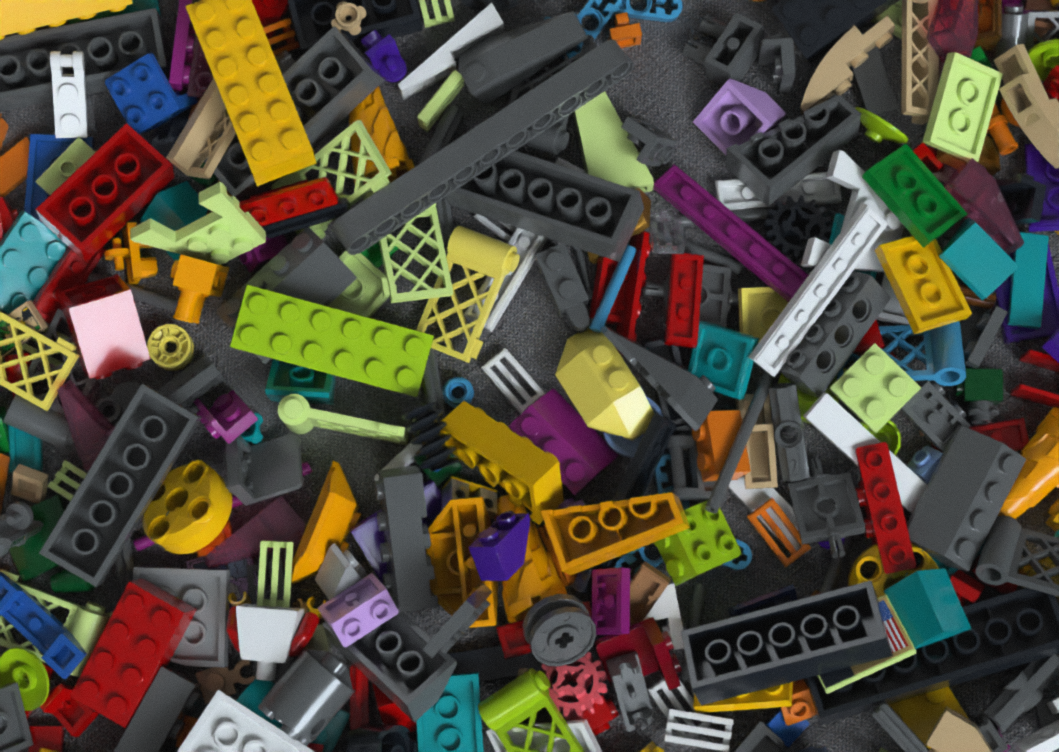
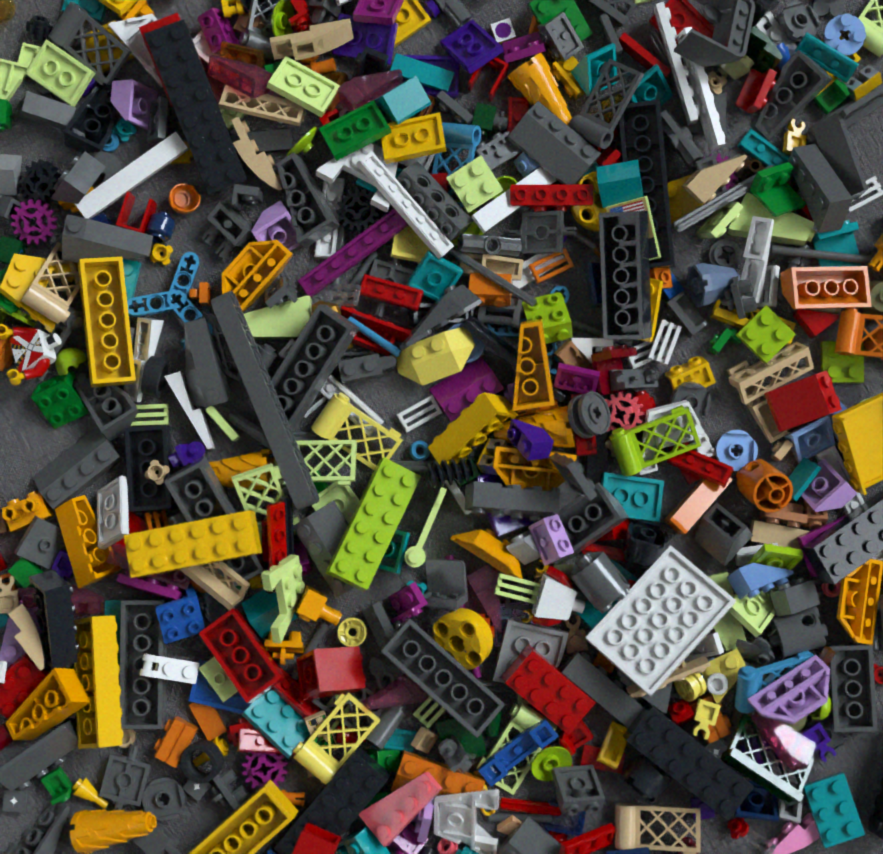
camera: 80 degrees left, 5 degrees up
none -> light orange wedge [222,240,293,312]

